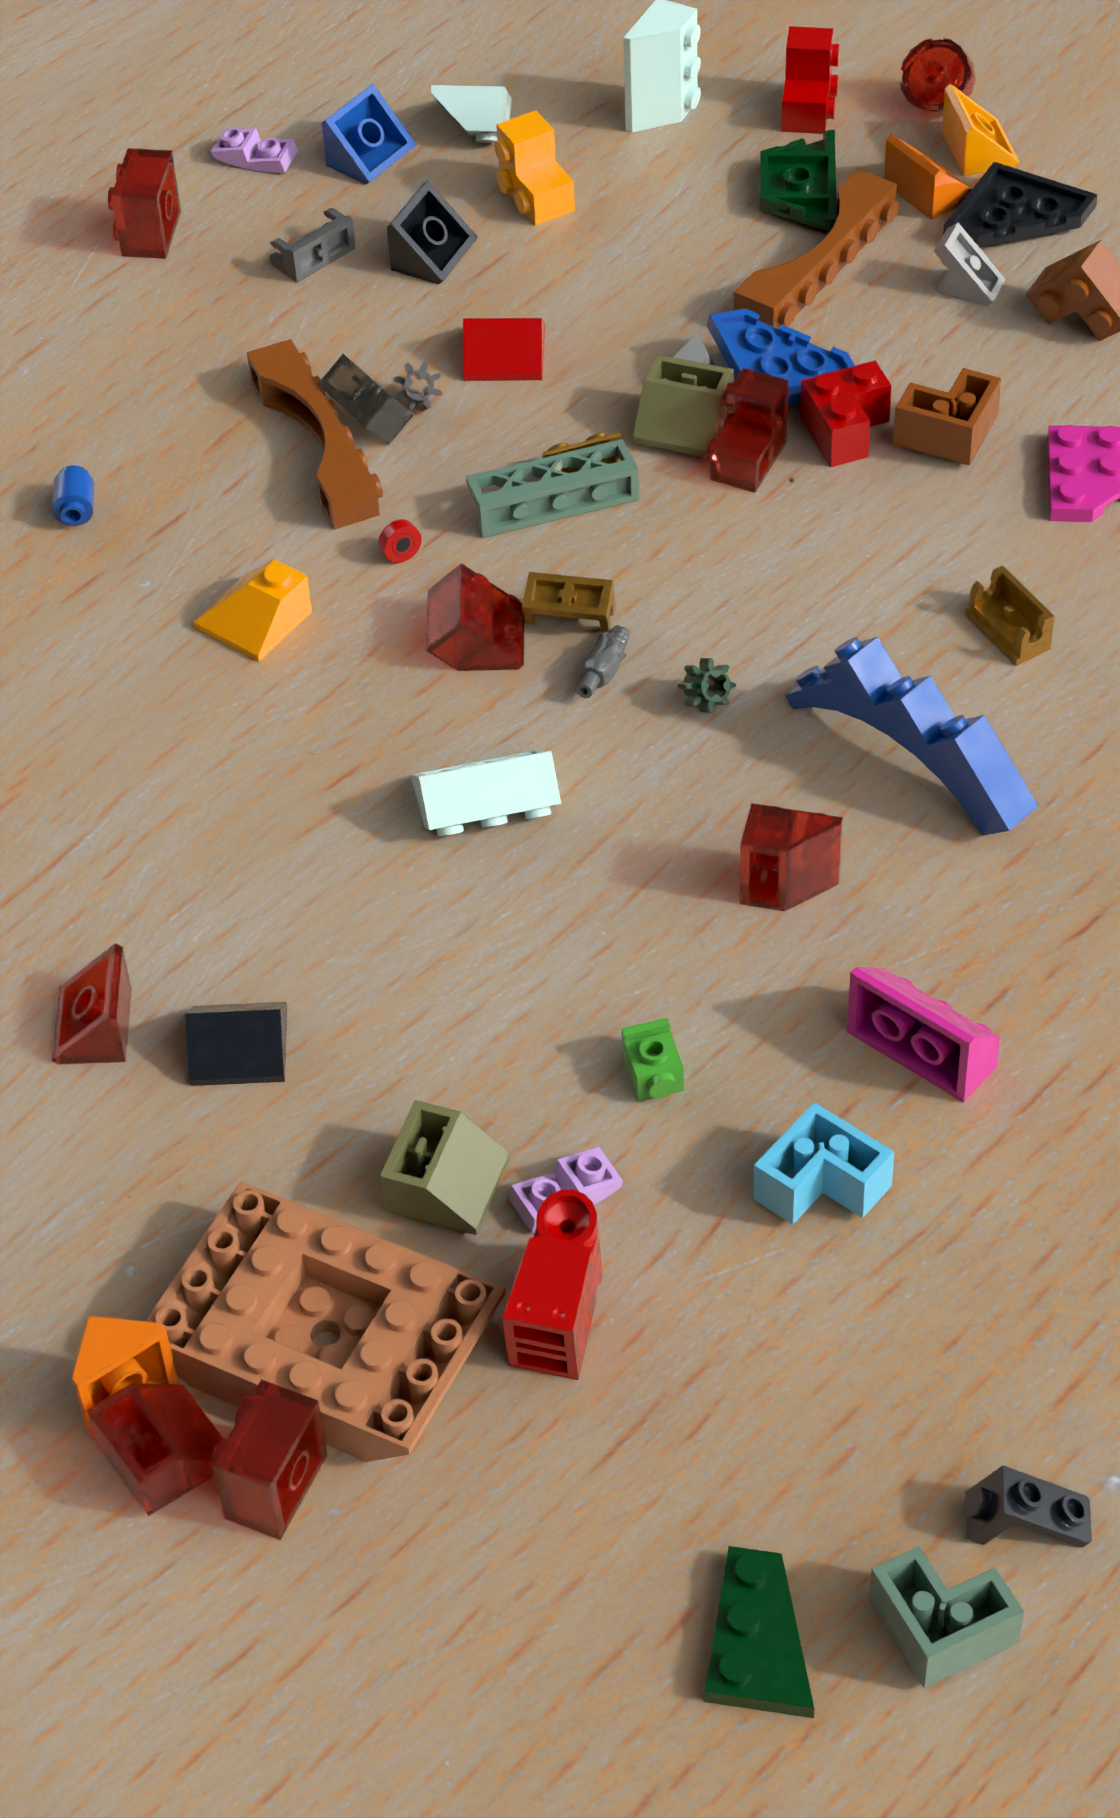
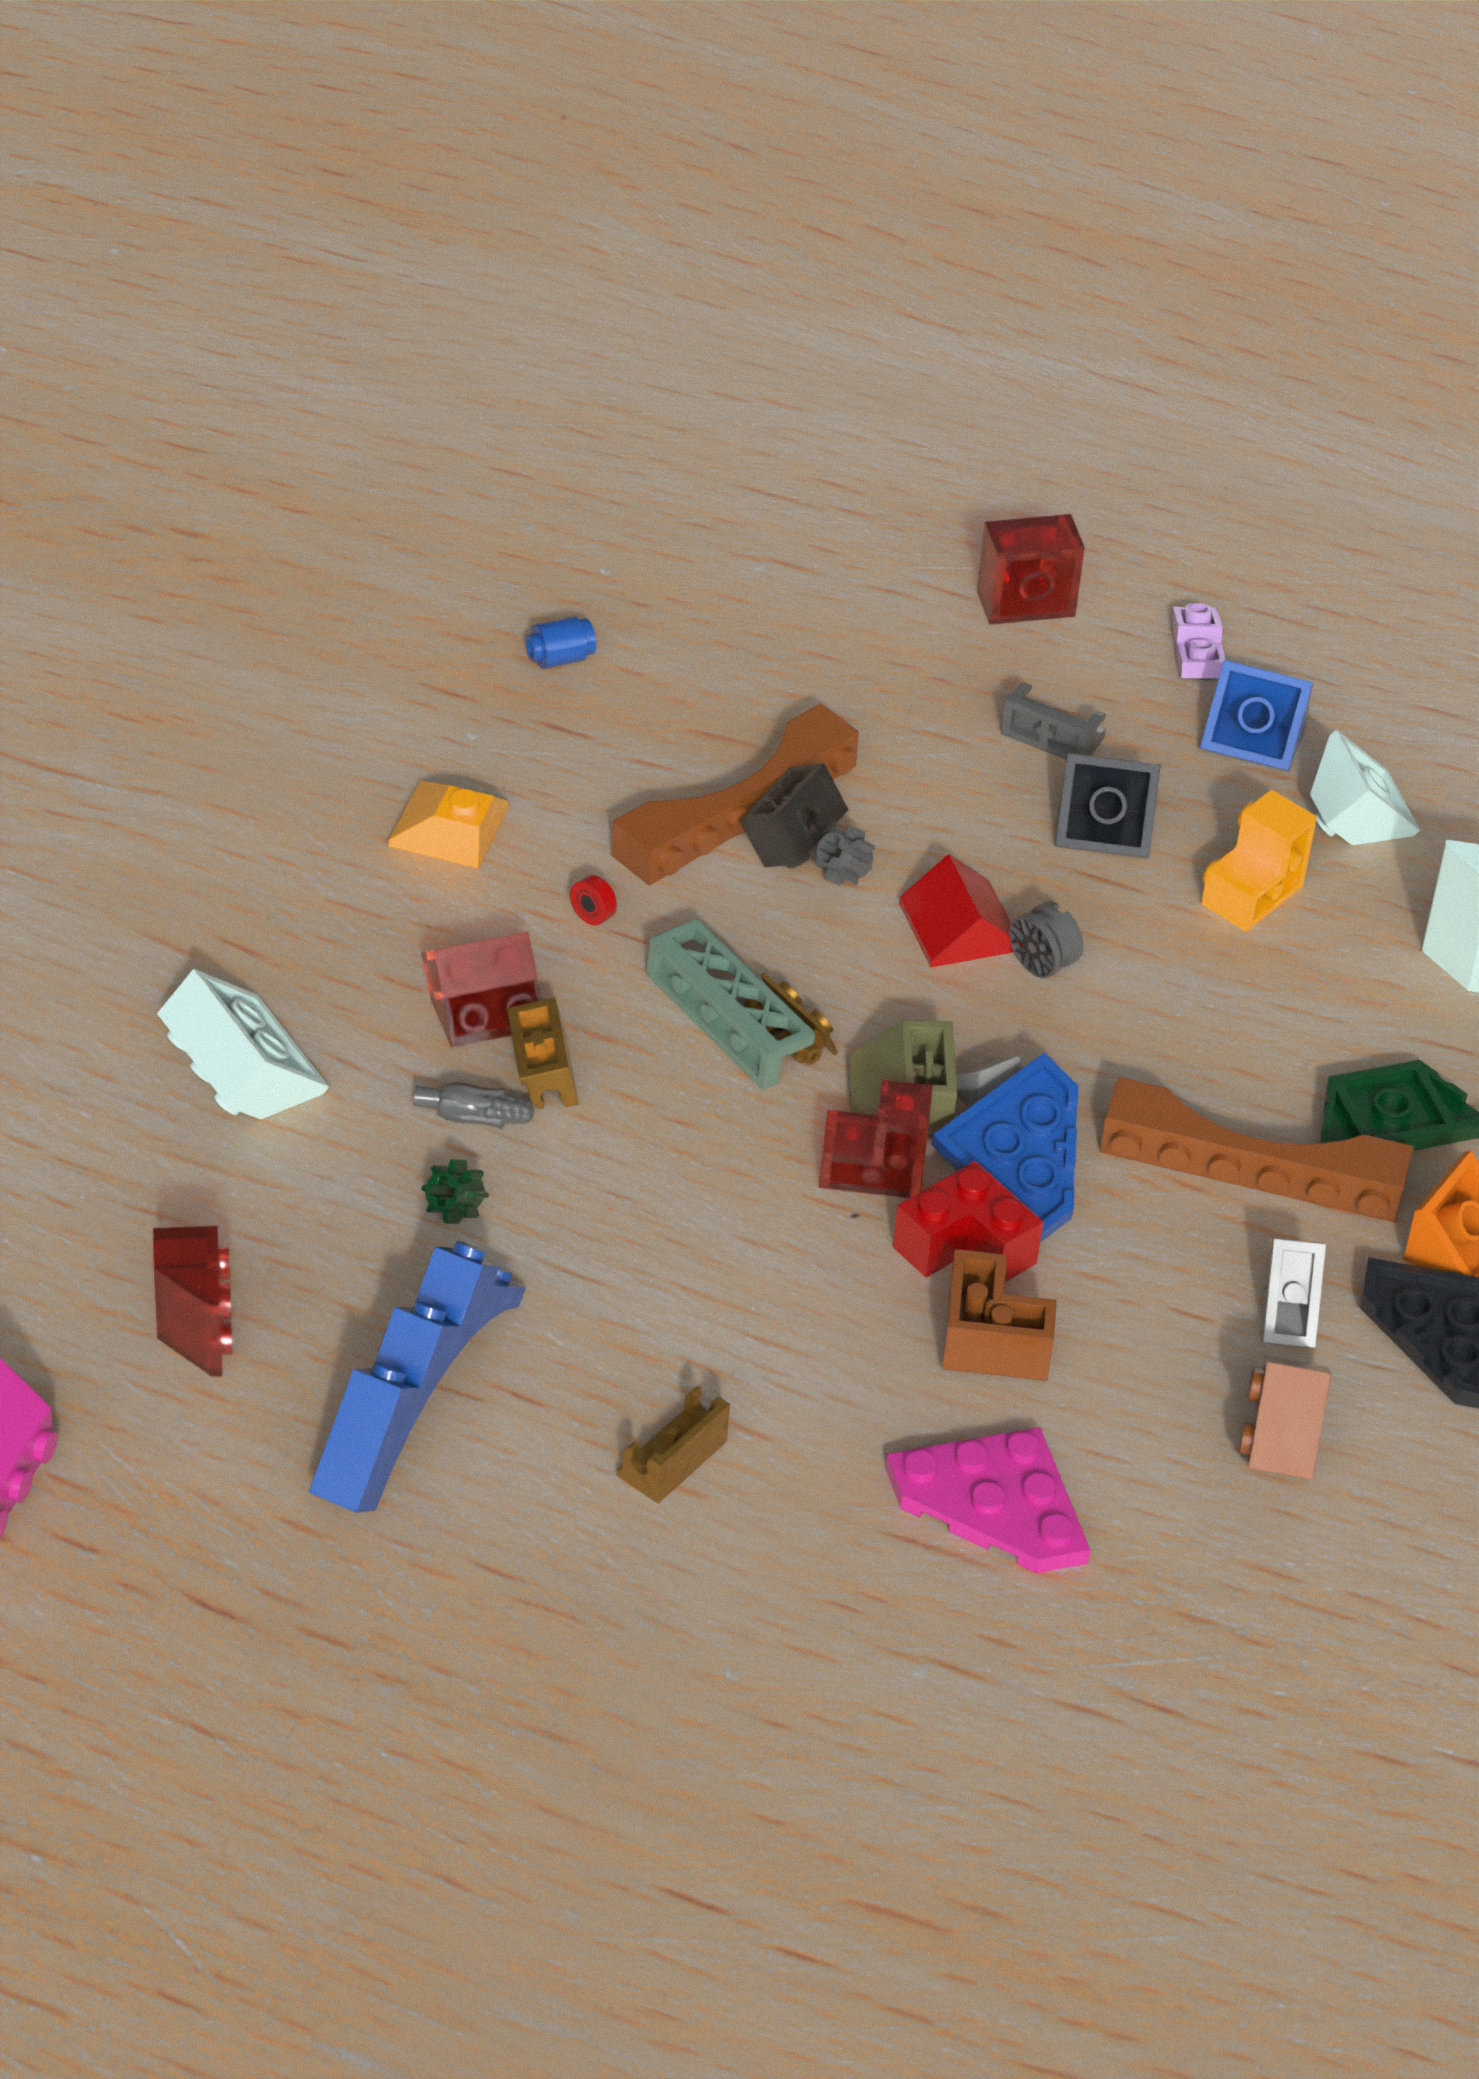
camera: 65 degrees right, 5 degrees down
none -> dark grey wheel [1009,901,1084,979]

